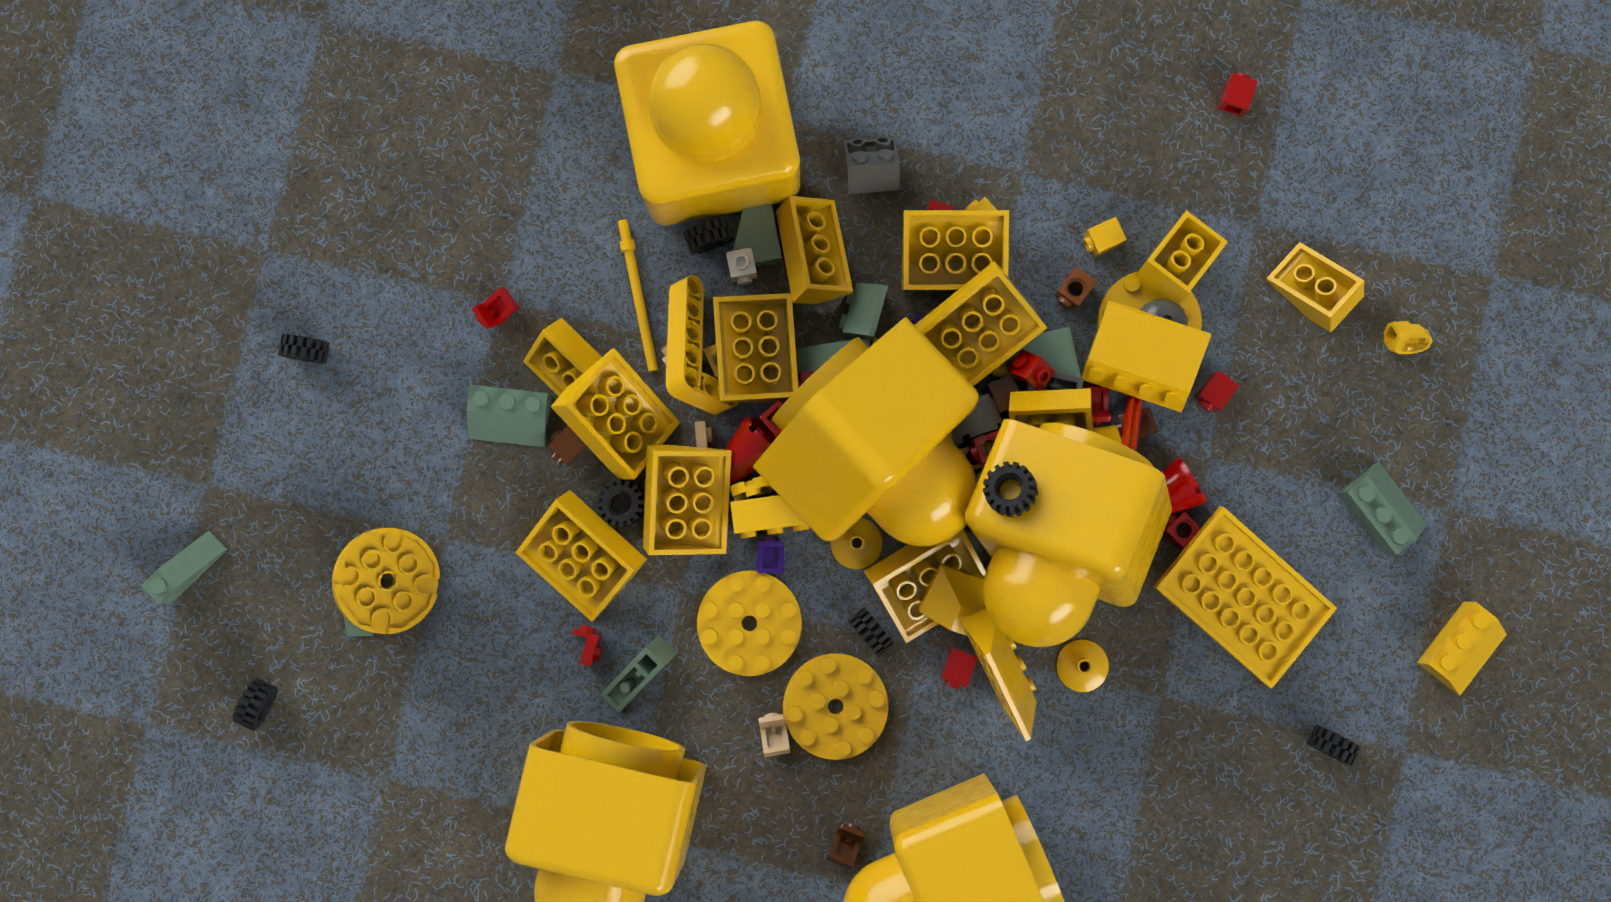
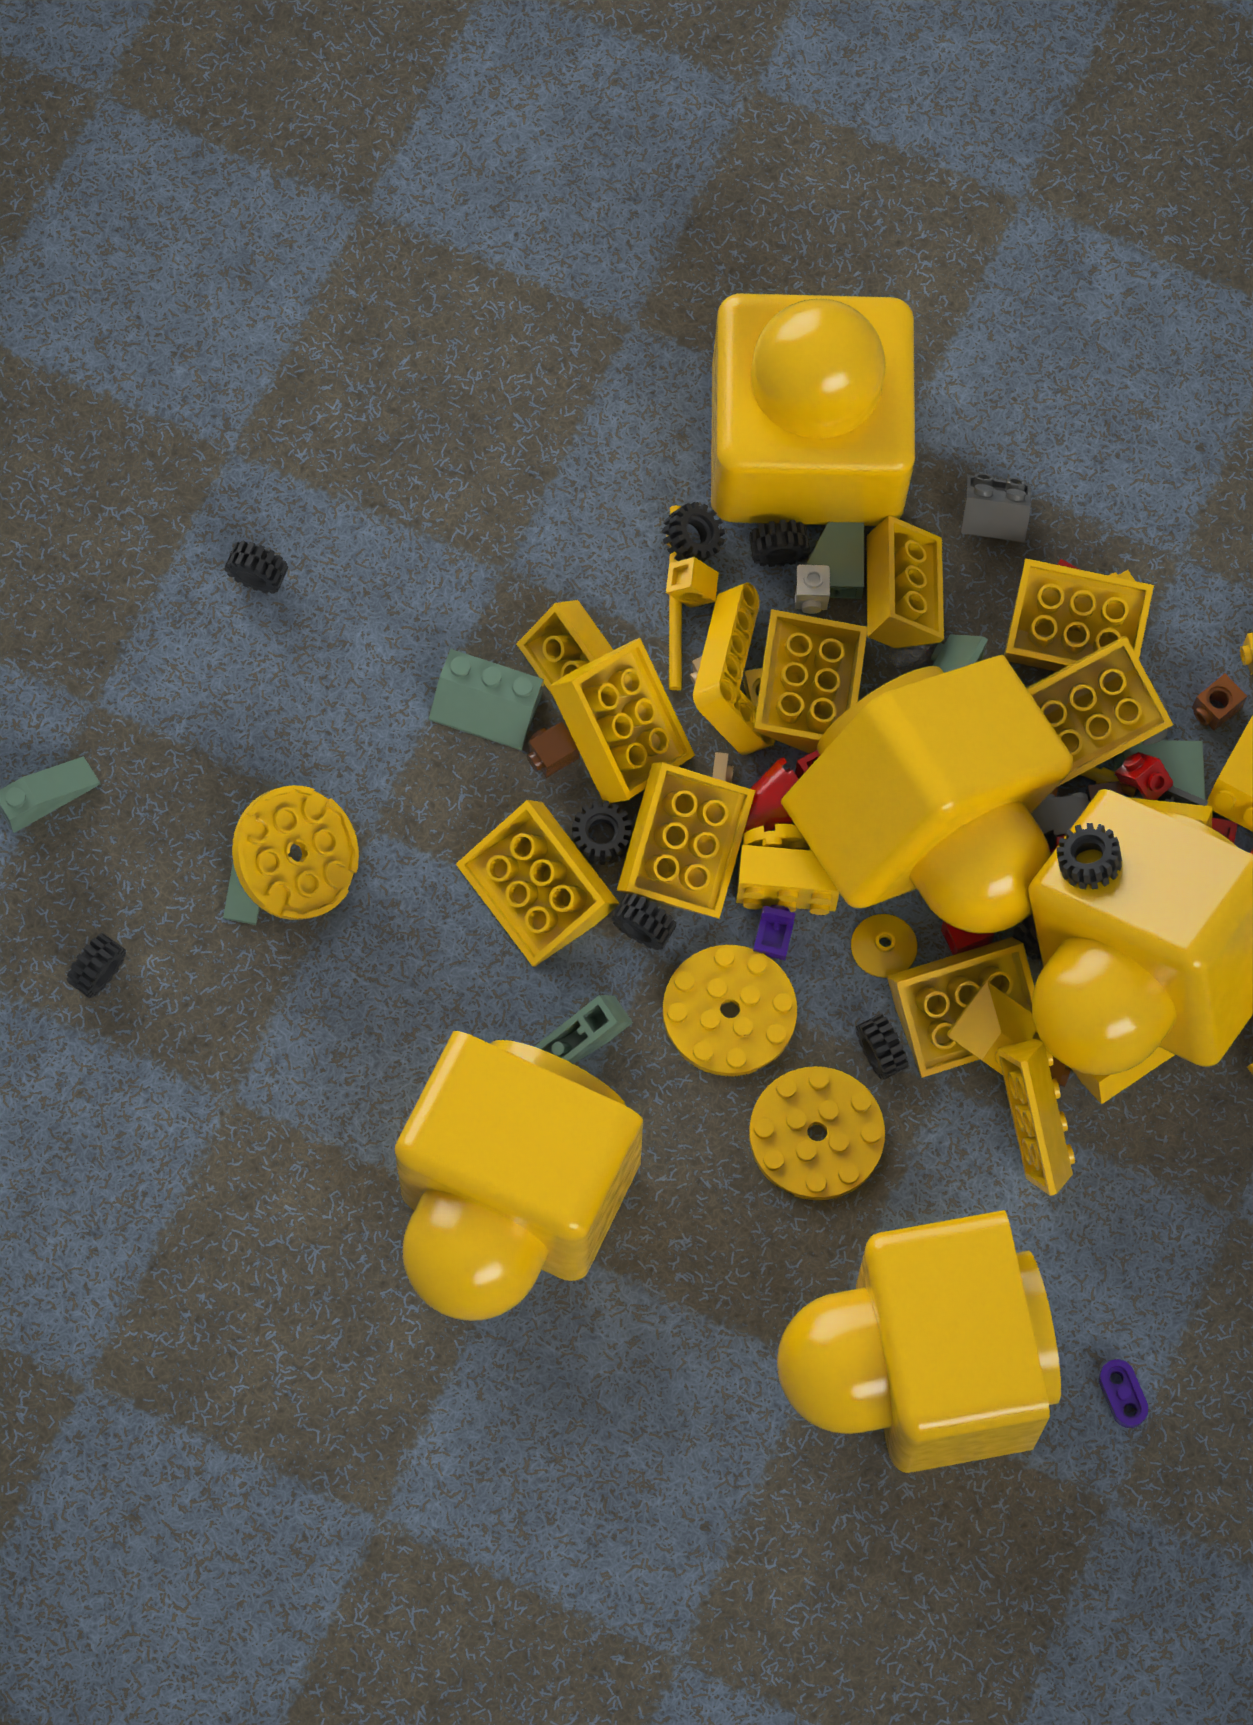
camera: 10 degrees right, 15 degrees down
red bracket [472,287,520,329] -> none
red bracket [572,624,603,666] -> none
tan bracket [758,713,791,757] -> none
reddish brown bracket [826,823,866,869] -> none
red brick [940,647,978,690] -> none
yellow dish [1056,639,1109,692] -> none
none -> black tyre [611,894,677,950]
none -> black tyre [662,502,725,562]
none -> yellow brick [666,557,719,608]
none -> dark purple plate [1099,1359,1148,1428]

